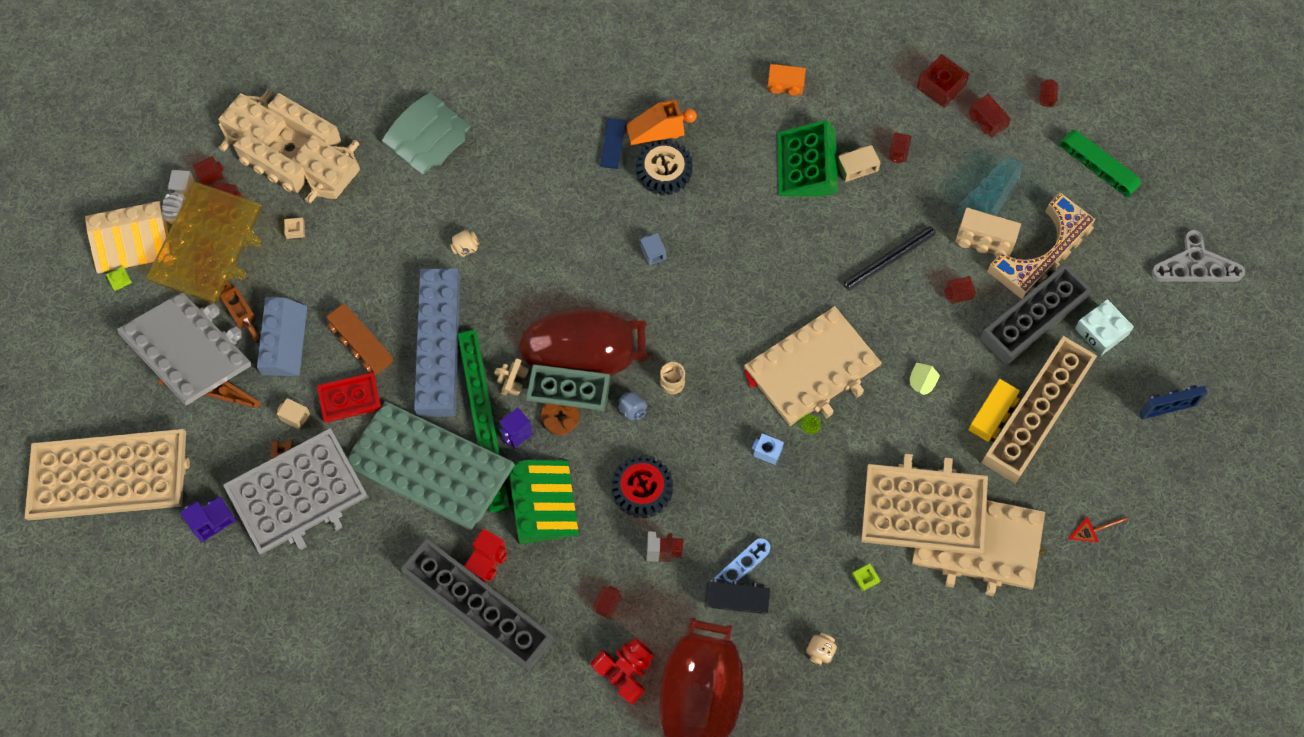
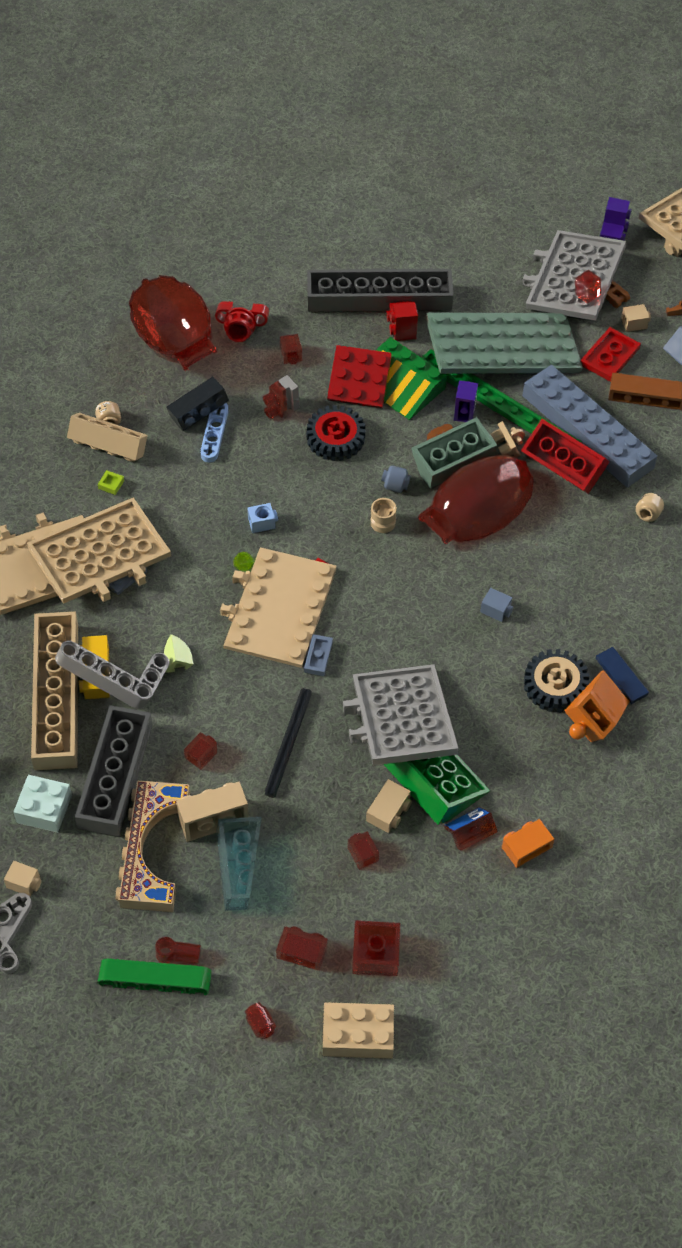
camera: 140 degrees right, 10 degrees down
none -> tan brick [4,861,41,897]
none -> light grey beam [55,641,170,709]
none -> tan brick [67,413,148,461]
none -> clear red piece [155,937,201,966]
none -> sand blue plate [304,634,333,676]
none -> tan brick [323,1003,394,1058]
none -> red plate [327,345,392,408]
none -> light grey hinge [343,664,458,765]
none -> clear red panel [443,807,498,851]
none -> red brick [521,419,609,494]
none -> clear red brick [575,270,601,303]

